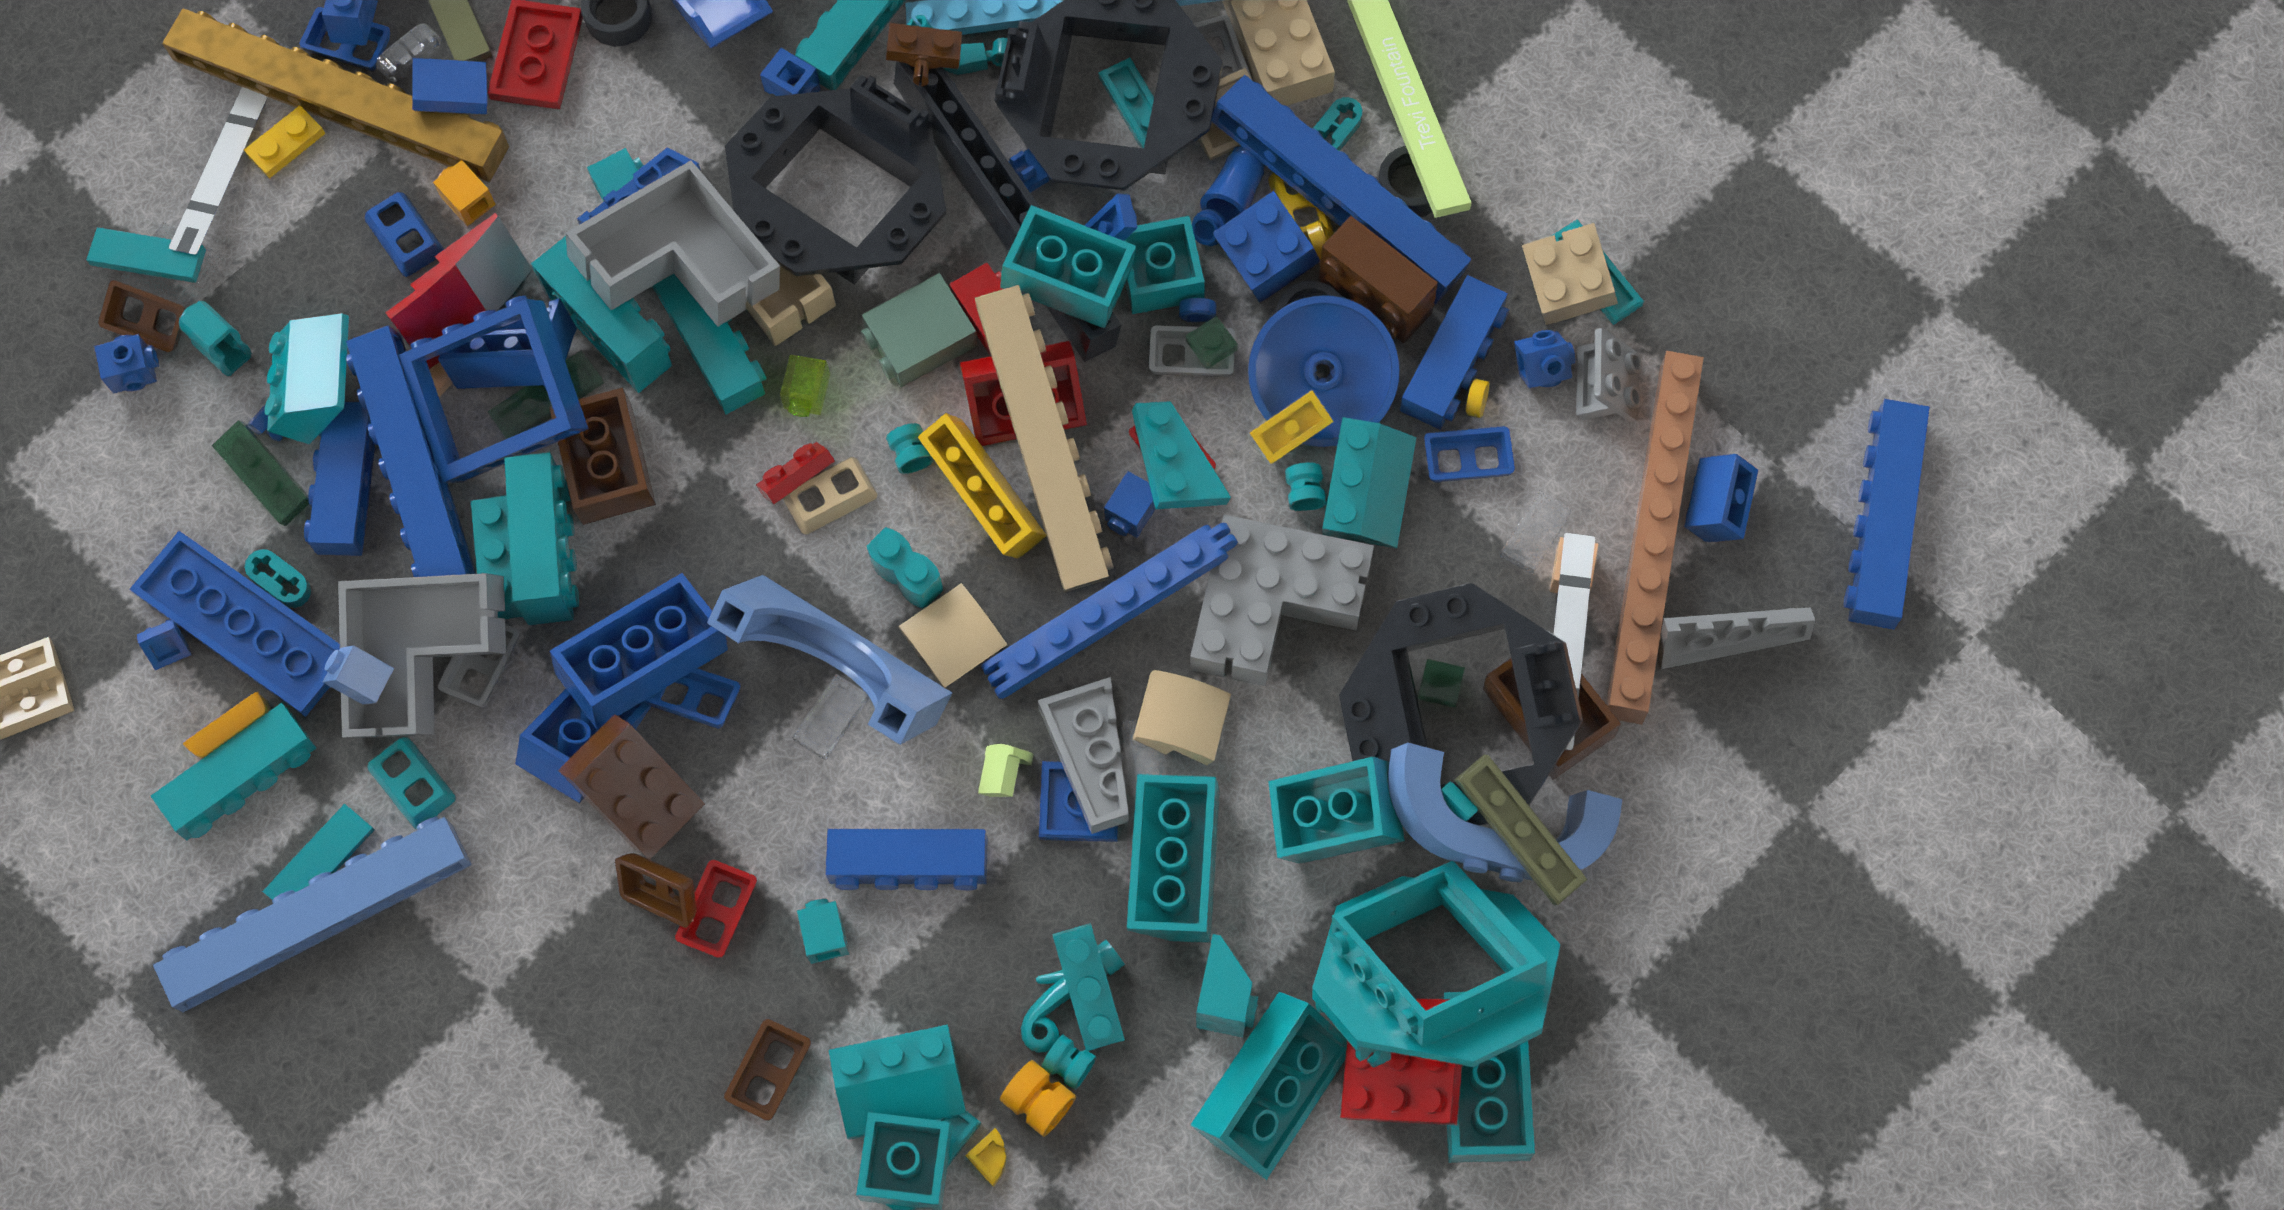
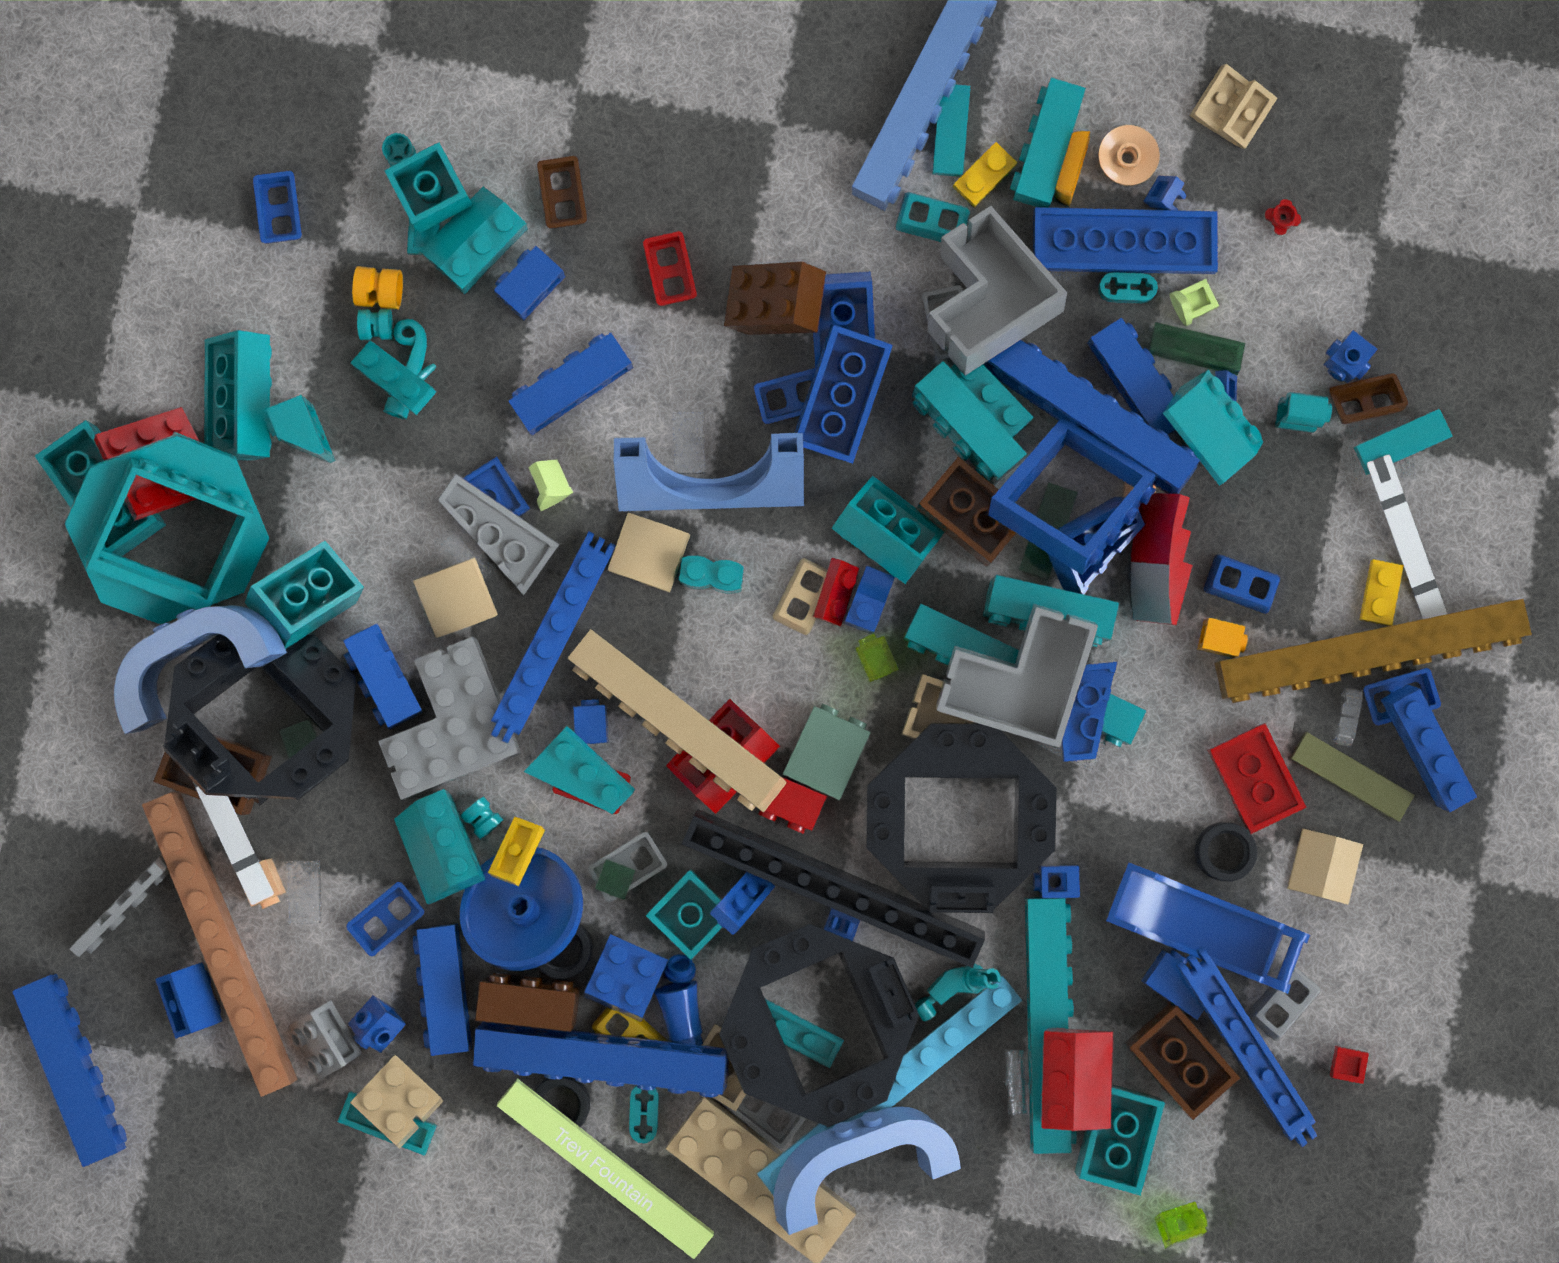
camera: 140 degrees right, 15 degrees up
medium blue brick [323,645,394,705] -> none
blue tile [412,58,487,115] -> none
reddish brown piece [615,853,697,928] -> none
teal brick [797,899,850,964] -> none
reddish brown plate [886,23,962,86] -> none
teal wheel [886,423,934,474] -> none
yellow brick [918,413,1047,559] -> none
yellow tile [965,1128,1006,1187] -> none
teal brick [1000,205,1136,328] -> none
teal slope [1127,774,1220,943] -> none
blue tile [1179,298,1216,322] -> none
yellow tile [1306,220,1330,259] -> none
teal tile [1441,781,1478,821] -> none
olive tile [1454,754,1588,905] -> none
yellow tile [1466,379,1490,418] -> none
none -> blue wedge [343,623,423,730]
none -> blue brick [494,246,566,320]
none -> teal slope [831,476,944,584]
none -> blue arch [844,566,895,635]
none -> yellow plate [953,142,1018,208]
none -> light nougat dish [1098,125,1160,186]
none -> yellowish green tile [1169,279,1219,326]
none -> red plate [1265,199,1301,235]

